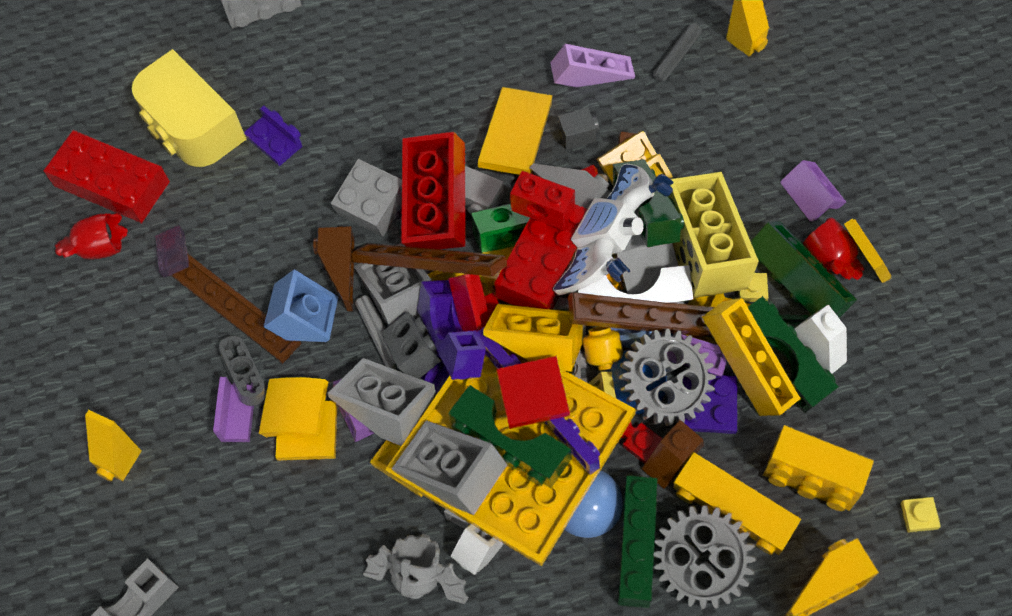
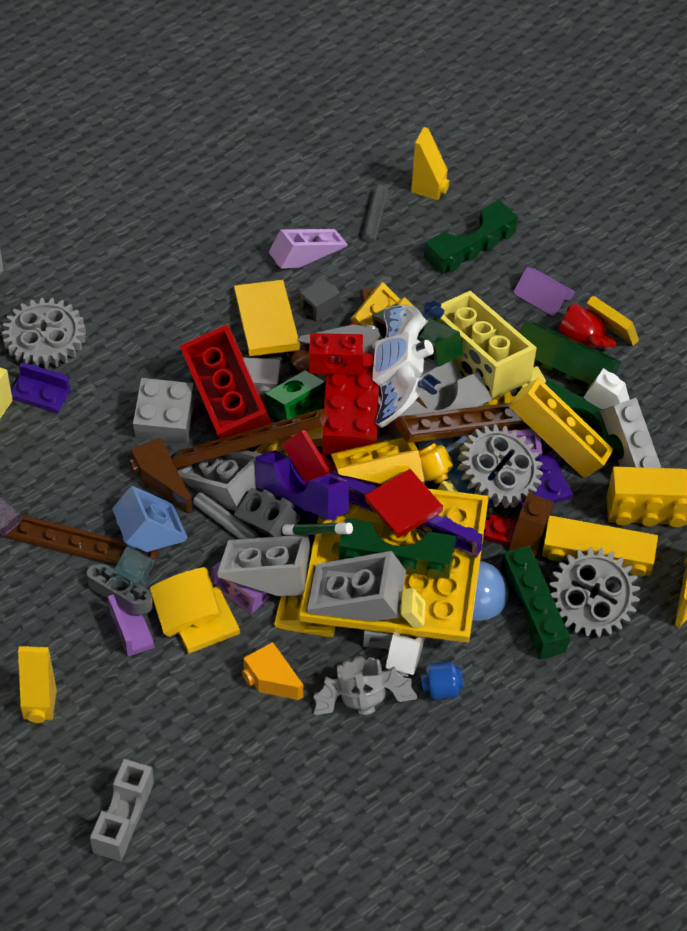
camera: 30 degrees left, 10 degrees down
none -> light grey gear [2,298,86,369]
none -> clear light blue brick [114,546,156,584]
none -> light orange slope [242,642,303,700]
none -> dark green bar [282,523,353,535]
none -> light yellow plate [399,588,426,628]
none -> blue head [421,661,464,700]
none -> dark green arch [424,199,518,275]
none -> light grey arch [600,398,661,468]

